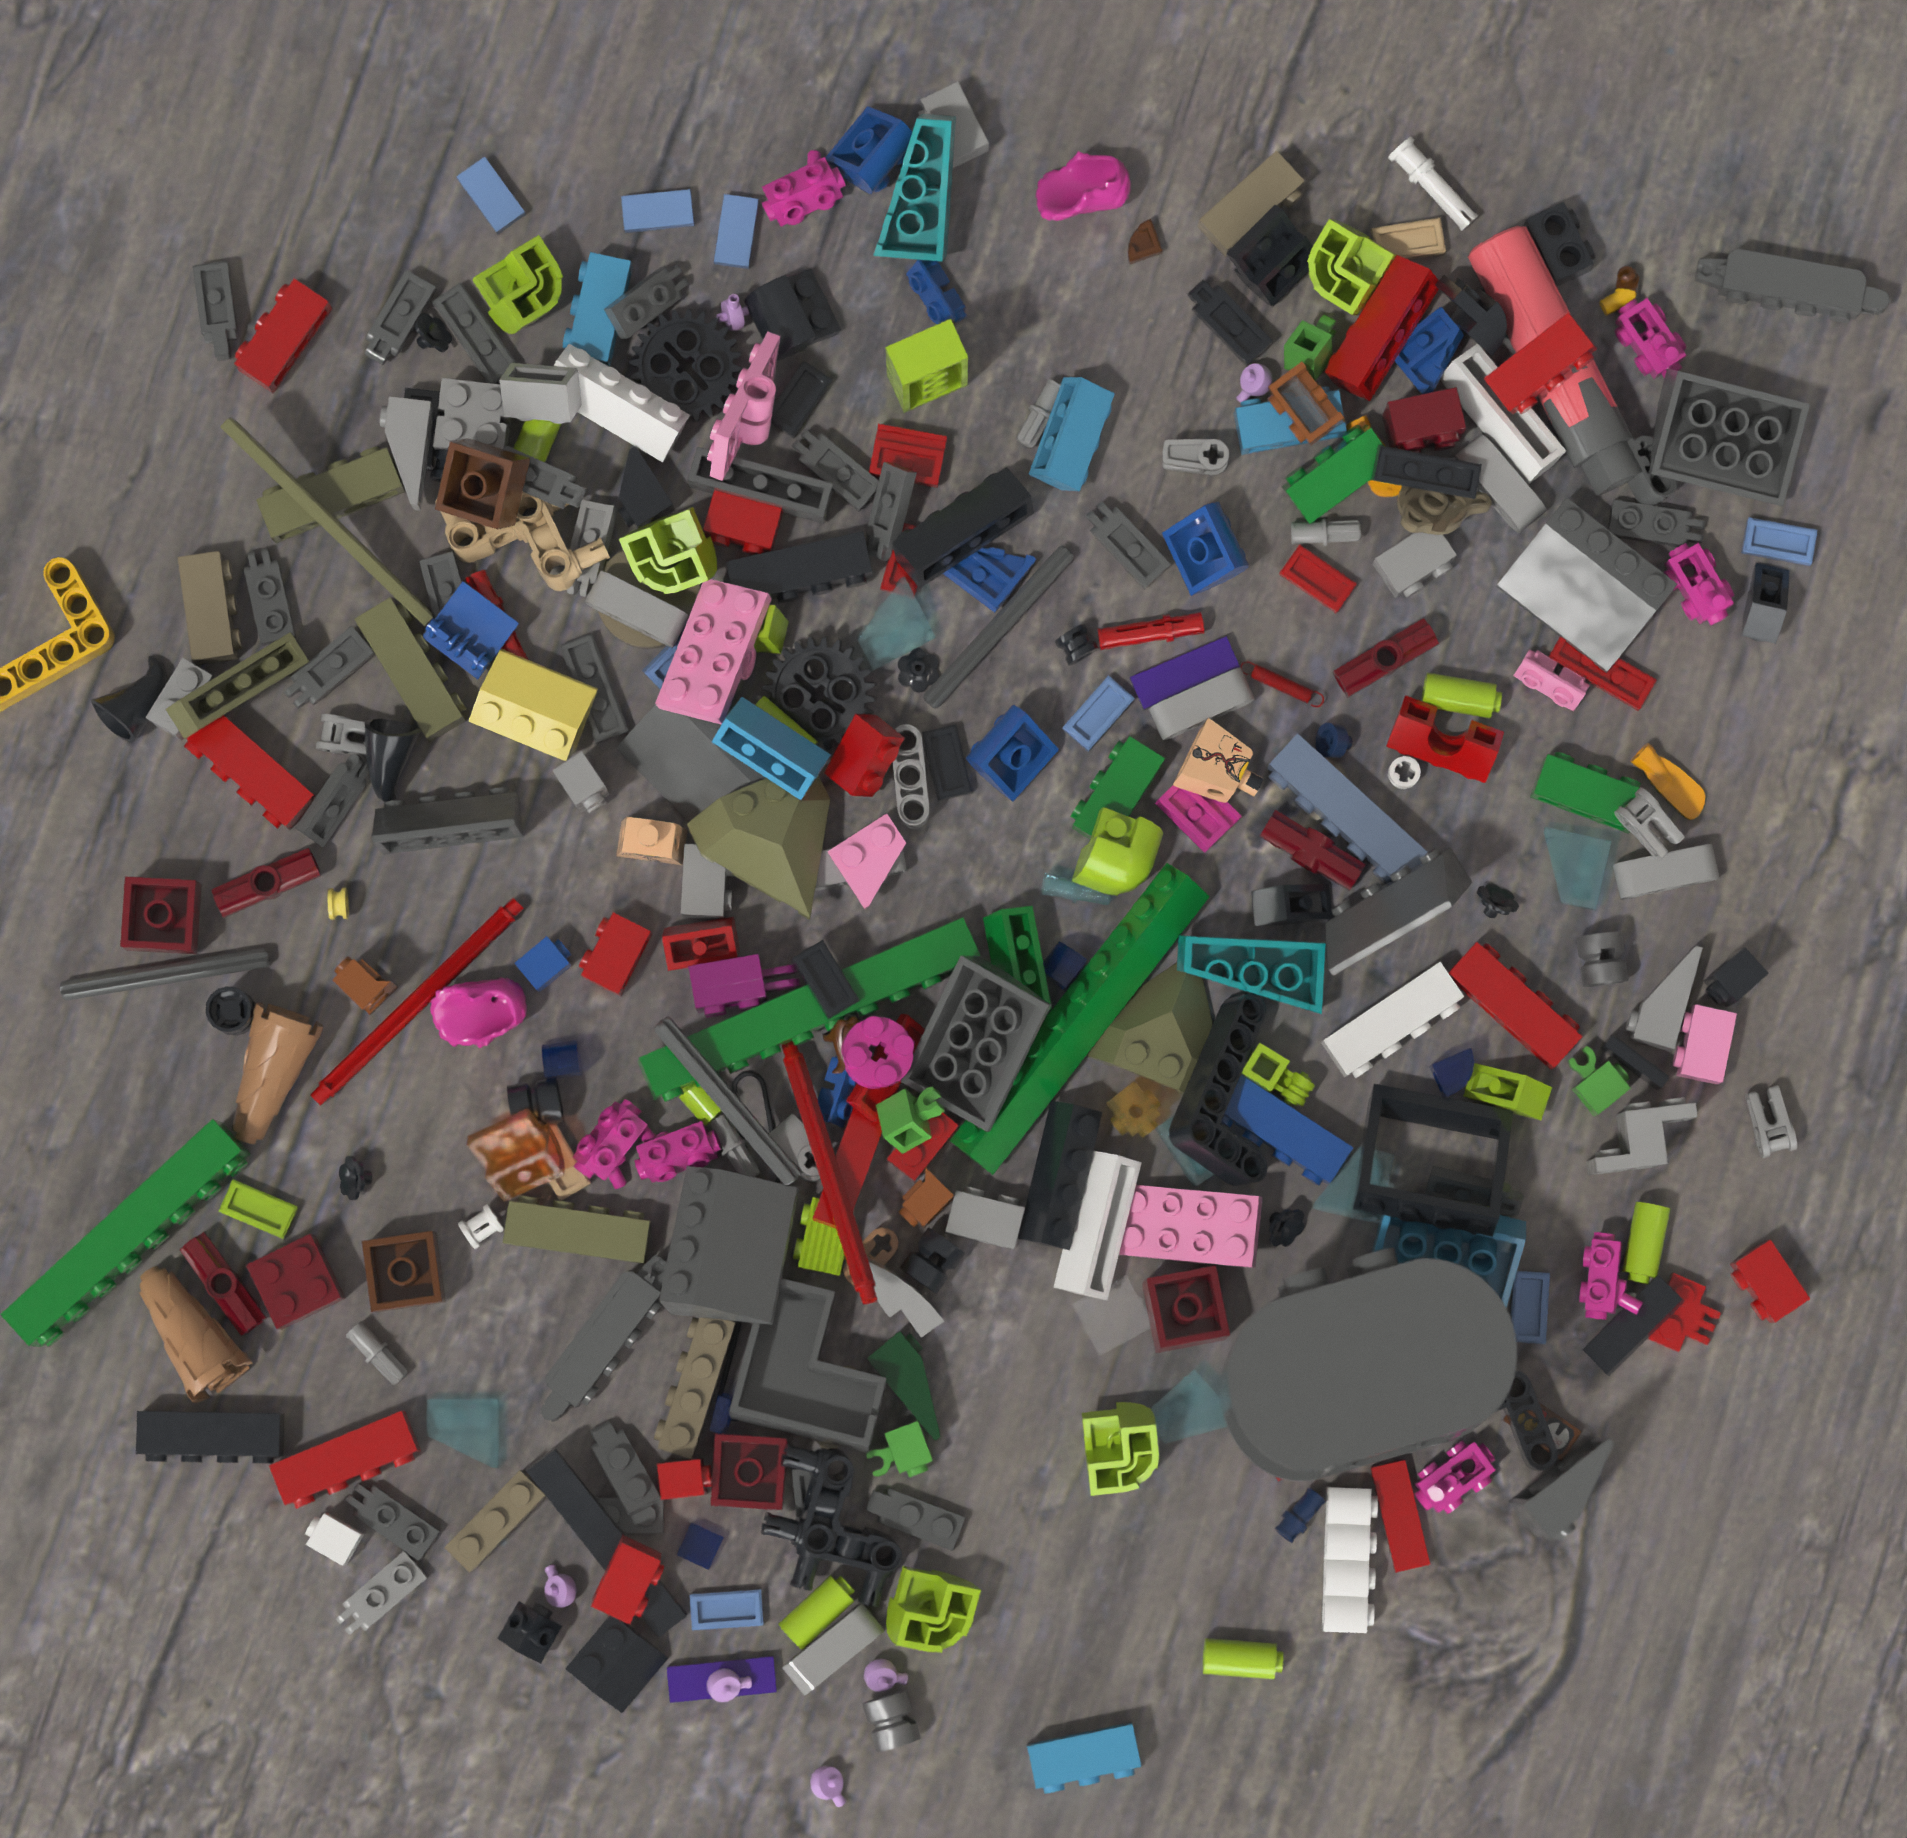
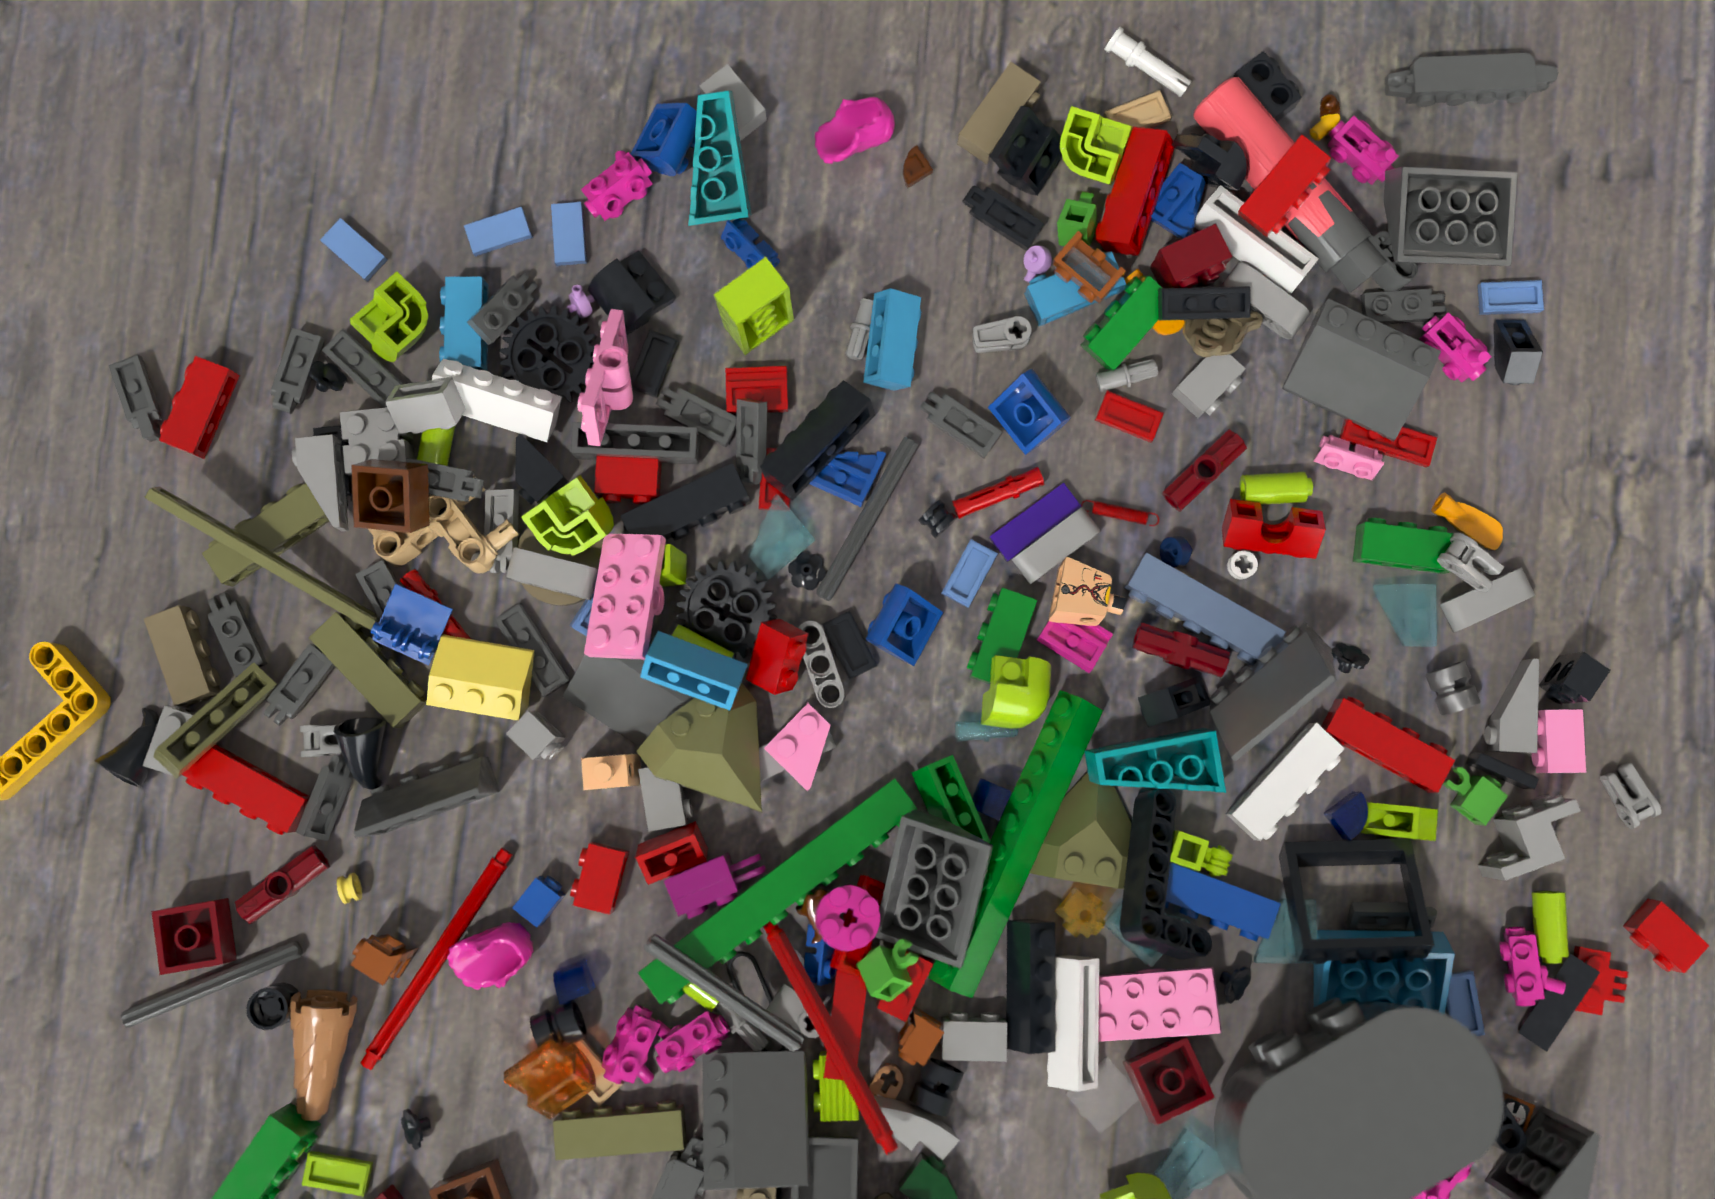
camera: 10 degrees left, 0 degrees up
white bush [458,1204,505,1249] -> none
black tile [791,940,860,1020] -> none

